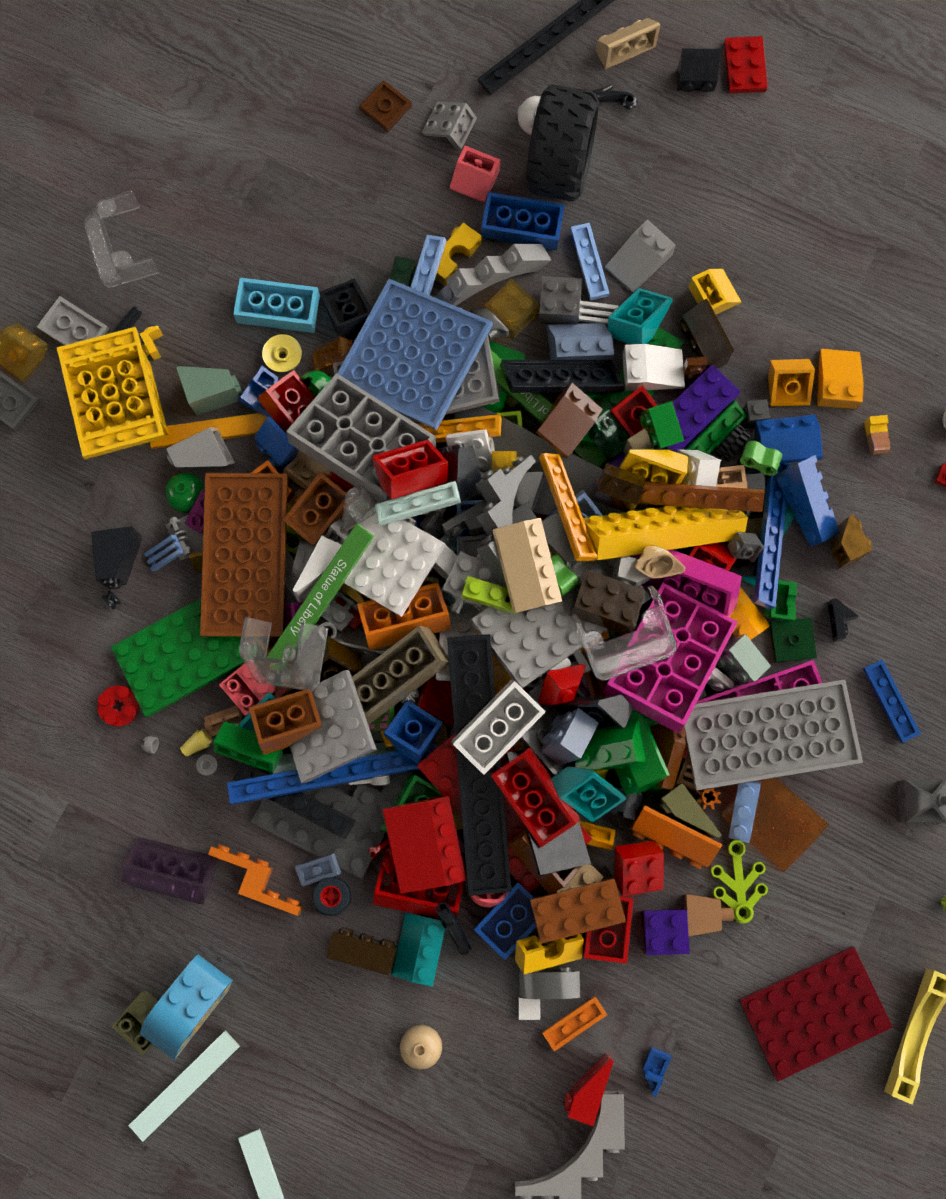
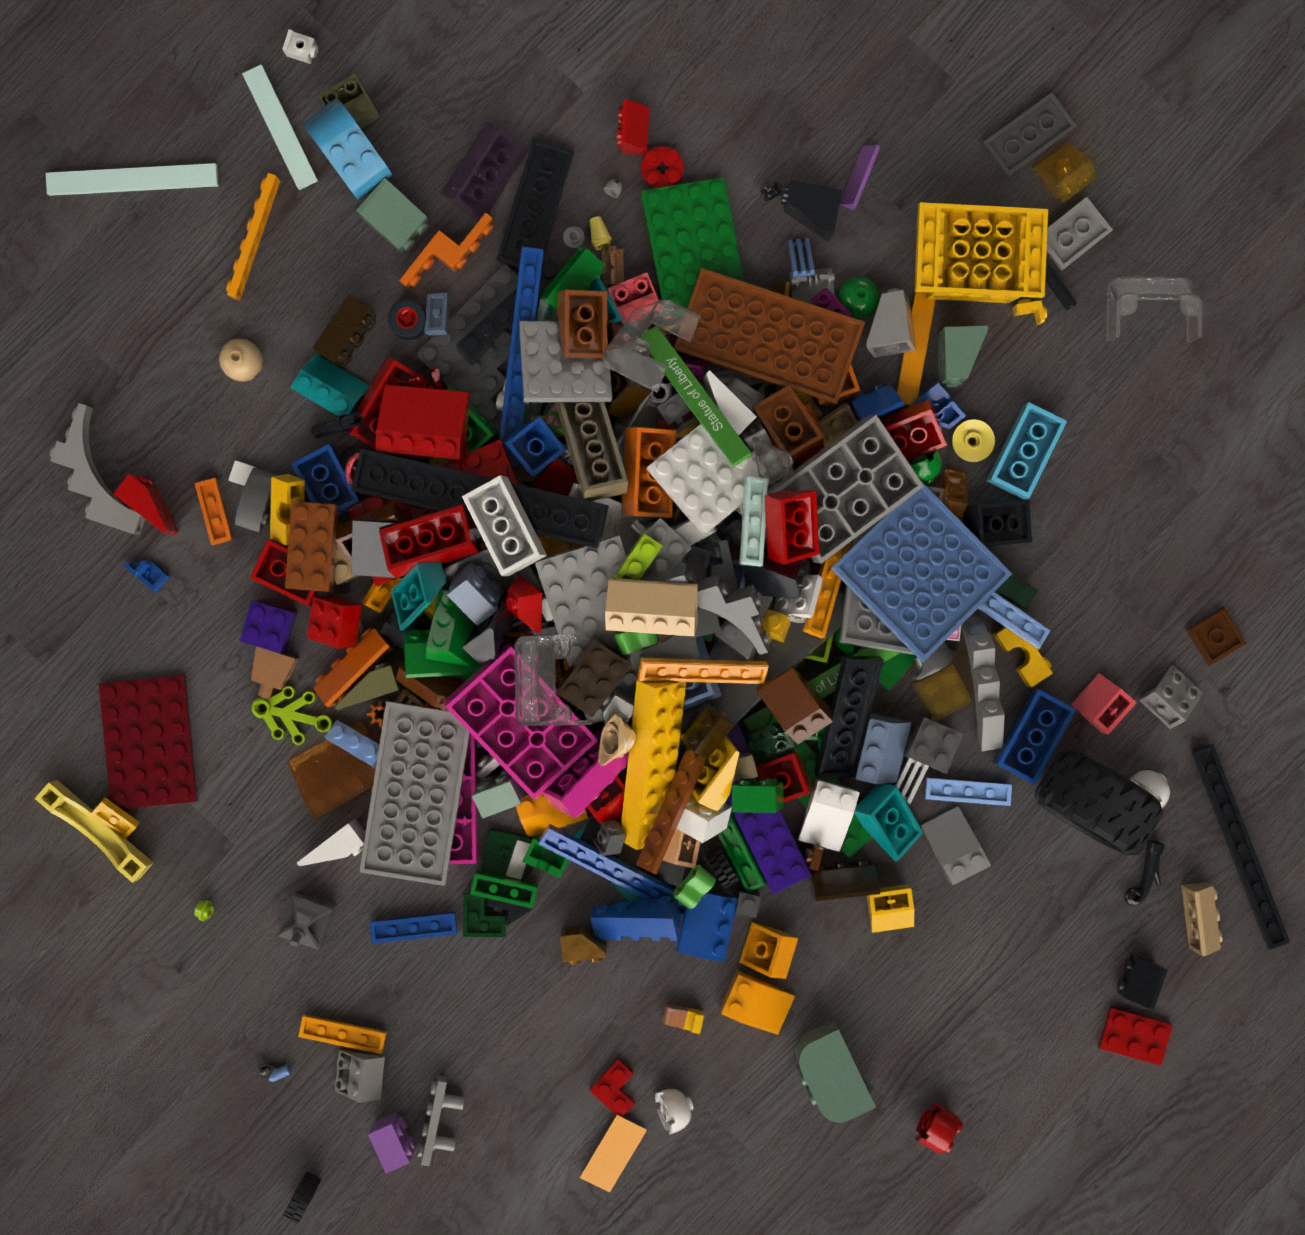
camera: 105 degrees right, 10 degrees up
none -> yellow plate [91,797,140,839]
none -> light orange plate [226,173,280,301]
none -> white brick [282,29,318,64]
none -> white slope [297,818,366,866]
none -> sand green slope [356,178,429,253]
none -> dark green plate [463,893,506,937]
none -> green brick [470,870,539,908]
none -> black plate [496,138,574,269]
none -> white sticker [506,840,530,880]
none -> red slope [617,99,649,155]
none -> sand green brick [795,1020,876,1123]
none -> medium lavender slope [840,145,880,210]
none -> red brick [915,1102,963,1154]

